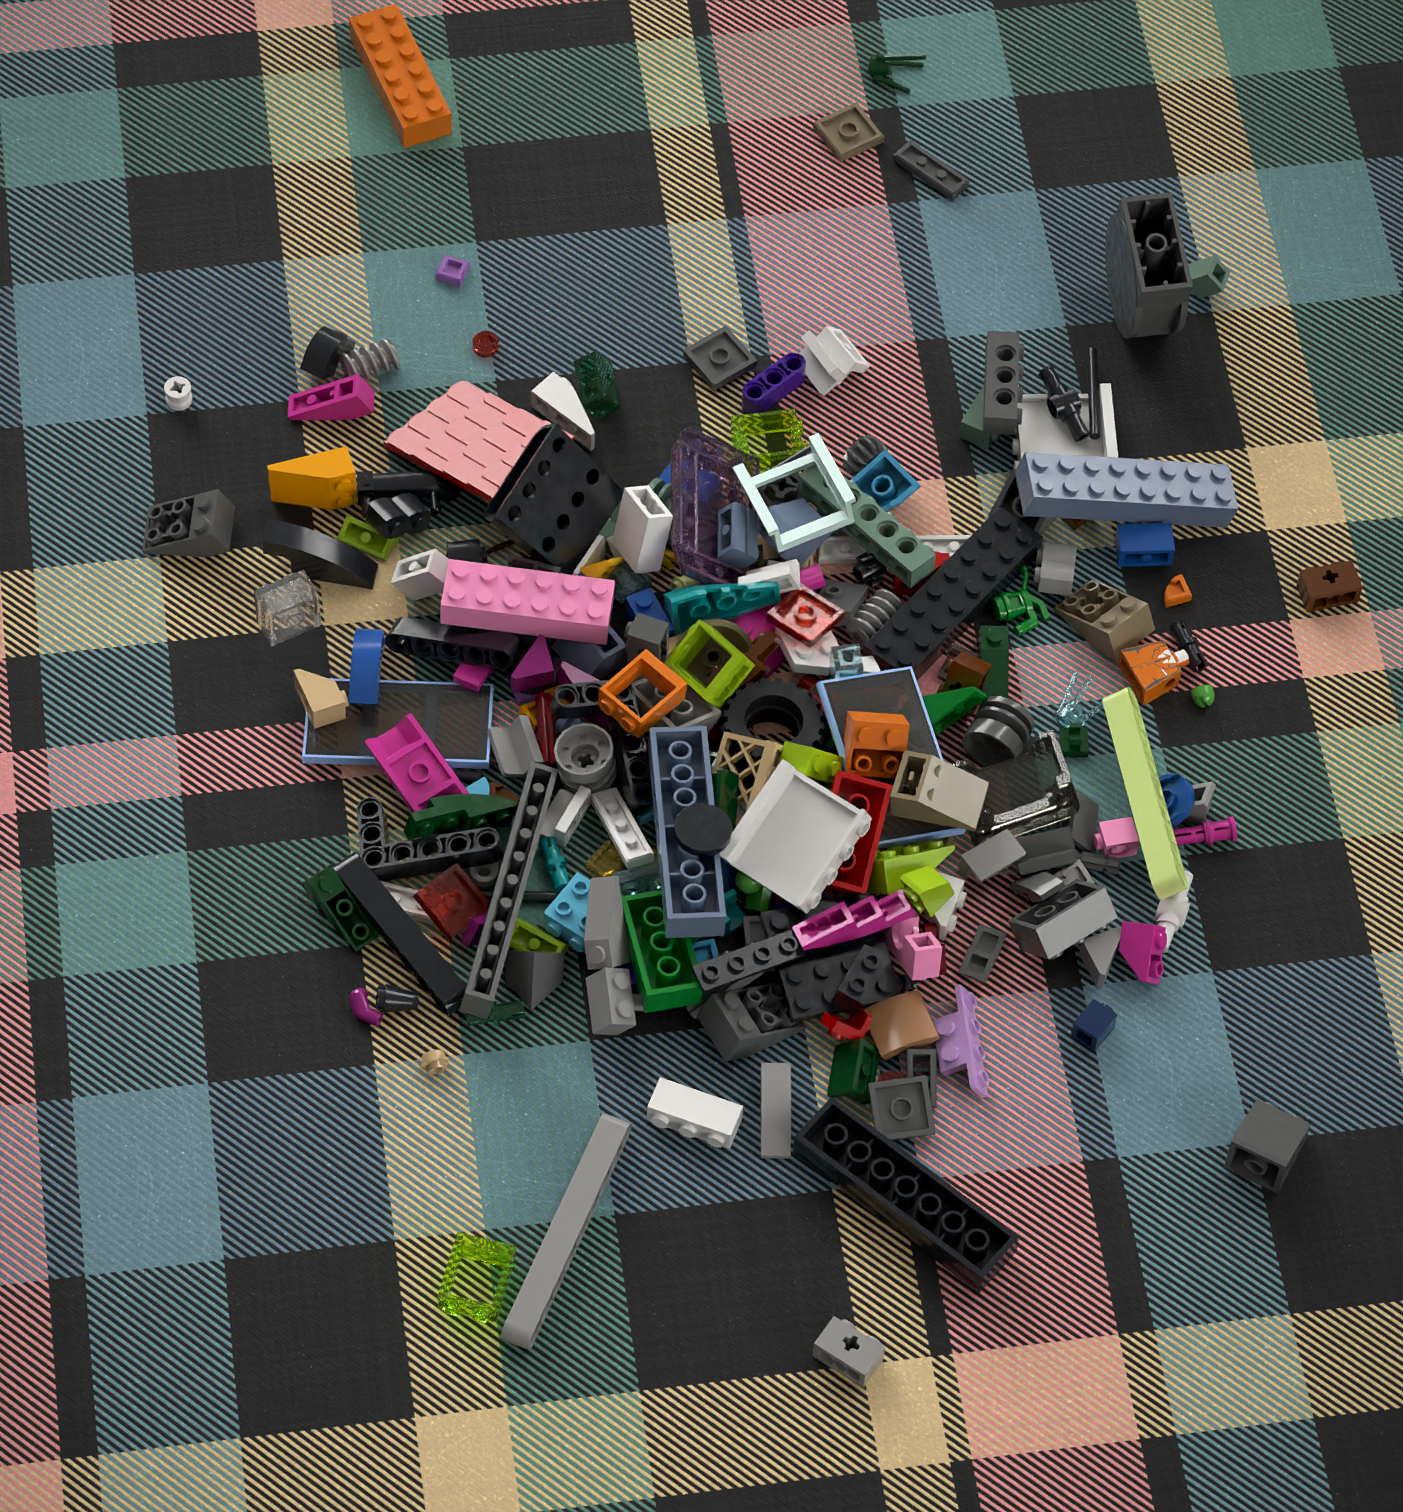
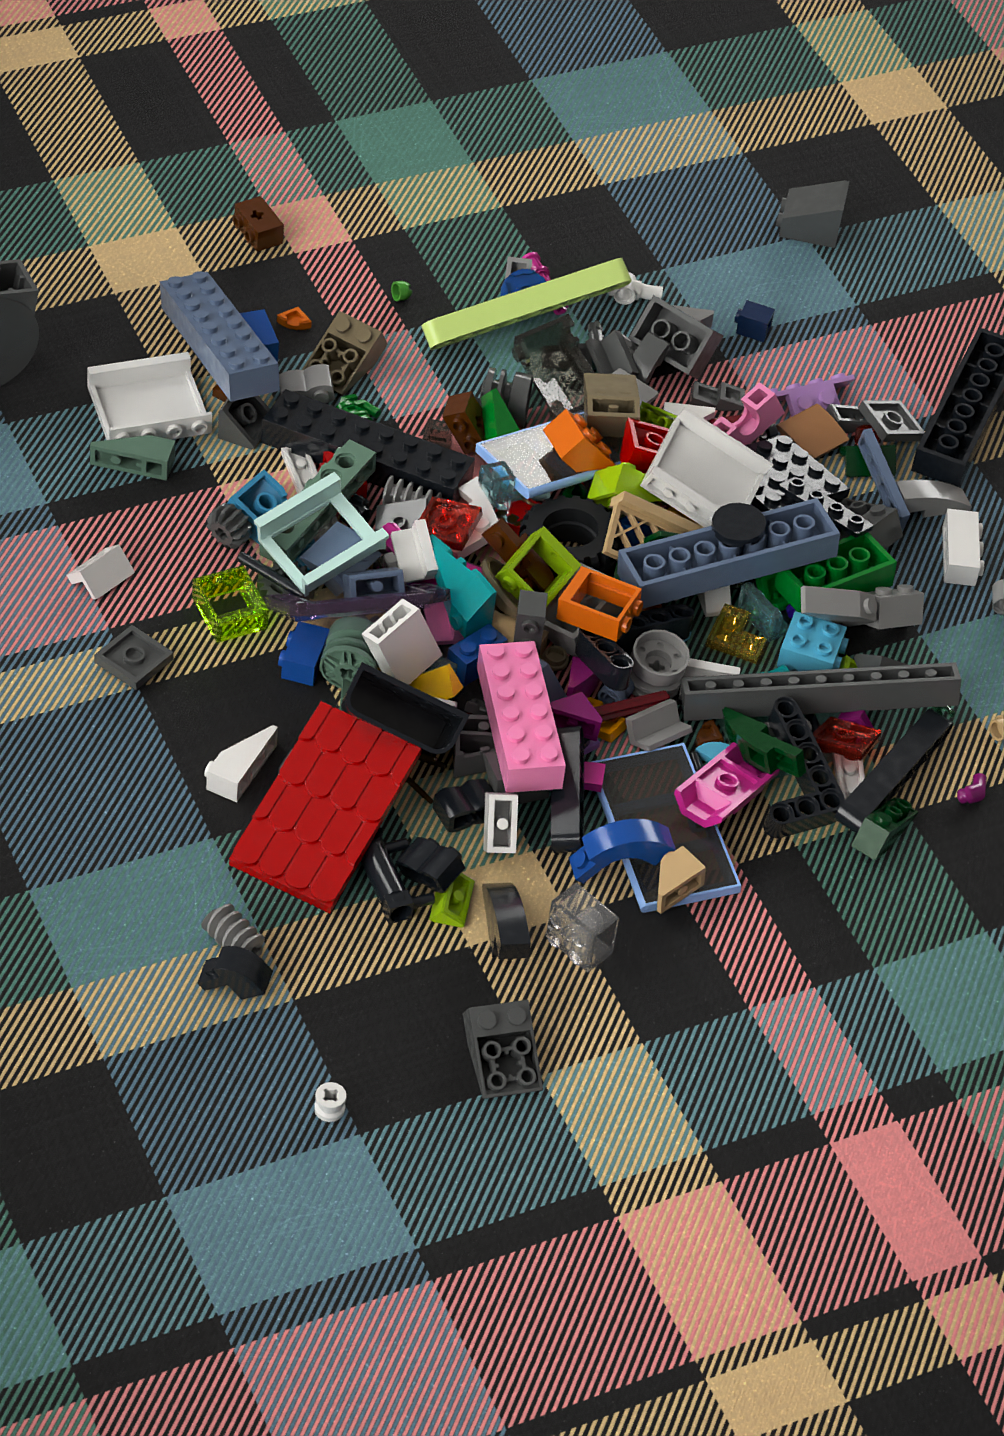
camera: 110 degrees left, 10 degrees down
light orange slope [267,446,358,510] -> none
dark pink slope [288,374,375,420] -> none
black cone [376,984,419,1013] -> none
medium lavender tile [436,255,470,287] -> none
clear red tile [472,331,499,358] -> none
clear green brick [573,351,621,418] -> none
white tile [591,787,655,869] -> none
dark purple beam [742,353,806,416] -> none
dark pink slope [792,889,915,950] -> none
white panel [799,331,847,396] -> none
red bracket [820,1008,872,1041] -> none
black brick [830,944,890,1017] -> none
lime slope [899,865,955,917] -> none
dark green slope [978,626,1009,705] -> none
dark grey brick [983,331,1024,435] -> none
black pin [1039,365,1089,442] -> none
clear light blue plant [1055,671,1104,728] -> none
dark green tile [1059,725,1089,757] -> none
black bar [1087,348,1100,440] -> none
bright pink brick [1093,817,1139,859] -> none
orange torso [1118,641,1190,706] -> none
dark pink slope [1119,921,1167,985] -> none
black pin [1169,619,1208,673] -> none
none -> sand blue tile [858,428,910,529]

